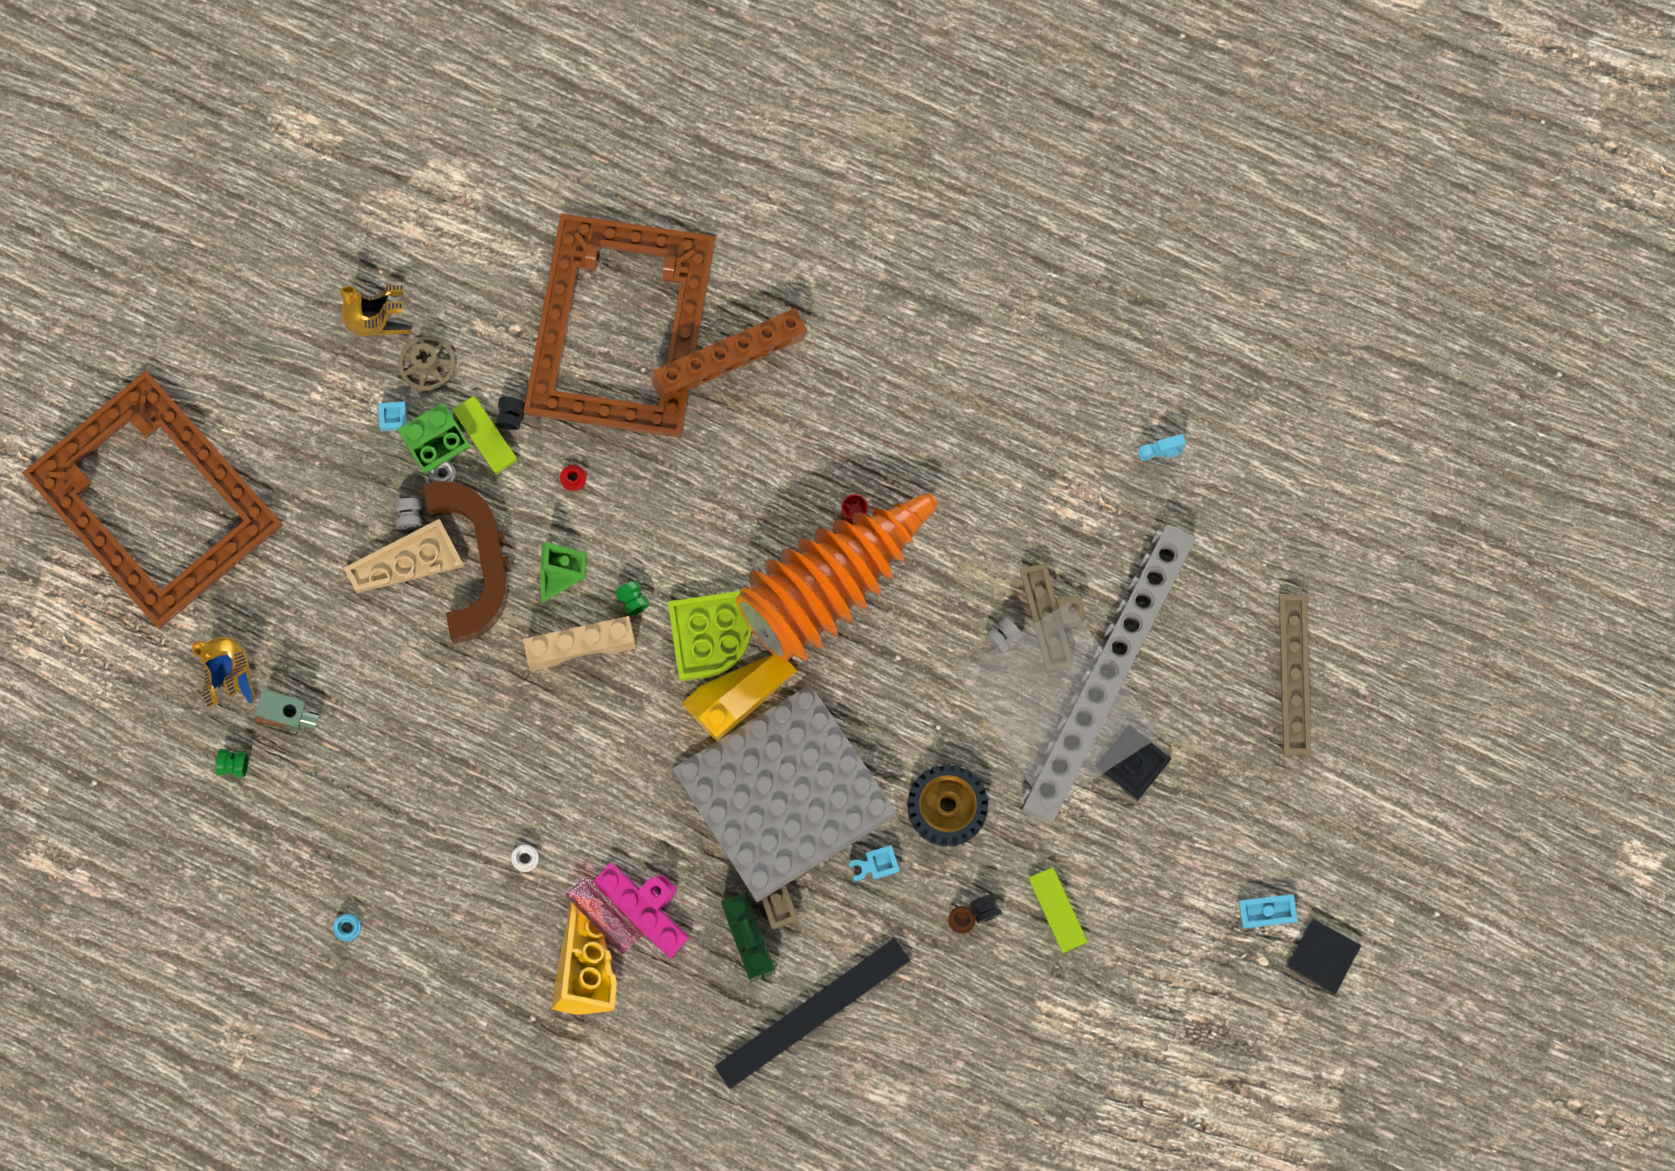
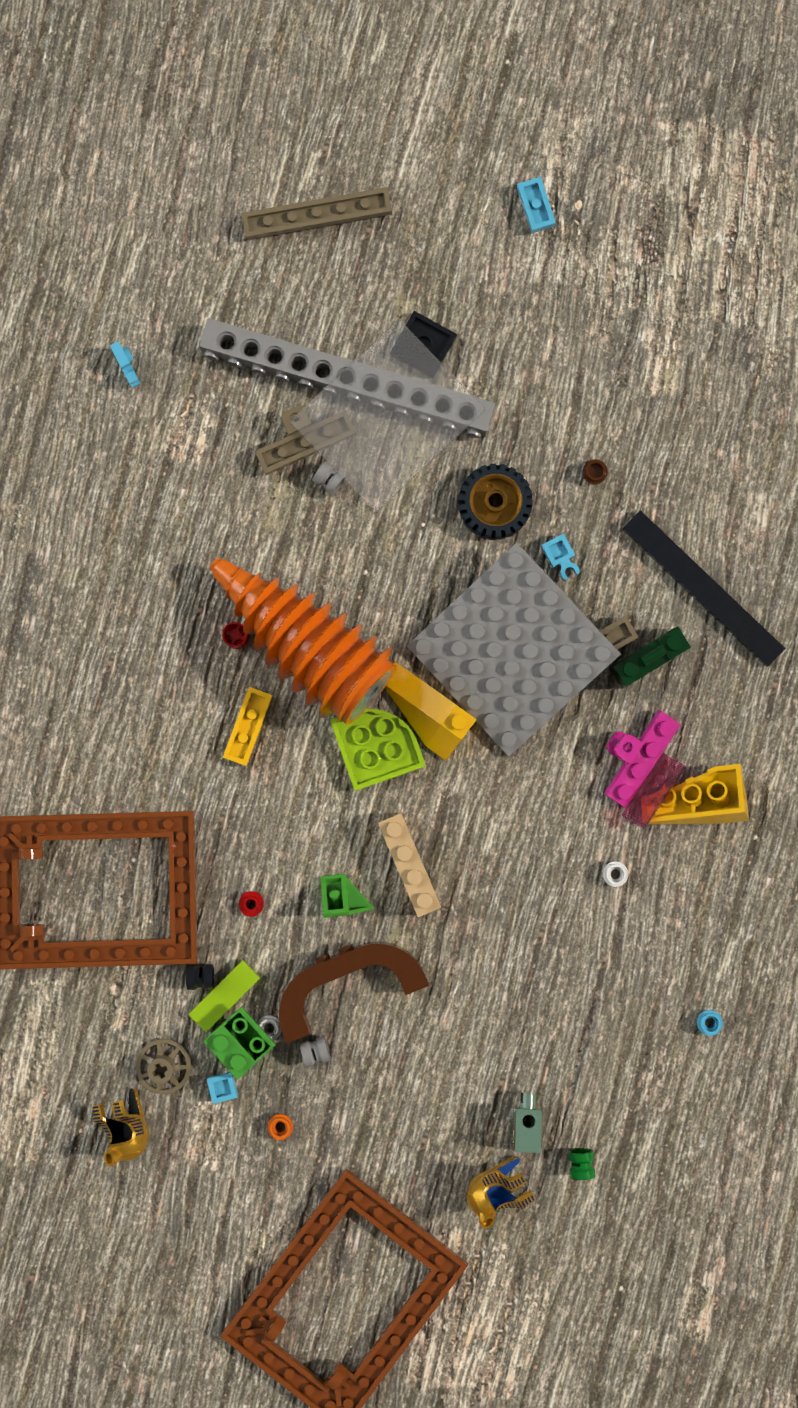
camera: 100 degrees left, 10 degrees up
tan wing [344,519,465,593] -> none
green wheel [614,580,650,617] -> none
dark orange brick [651,308,807,402] -> none
black wheel [970,894,1003,924] -> none
lime tile [1028,867,1088,954] -> none
black tile [1286,919,1362,994] -> none
none -> yellow plate [223,687,273,766]
none -> orange plate [267,1114,293,1140]

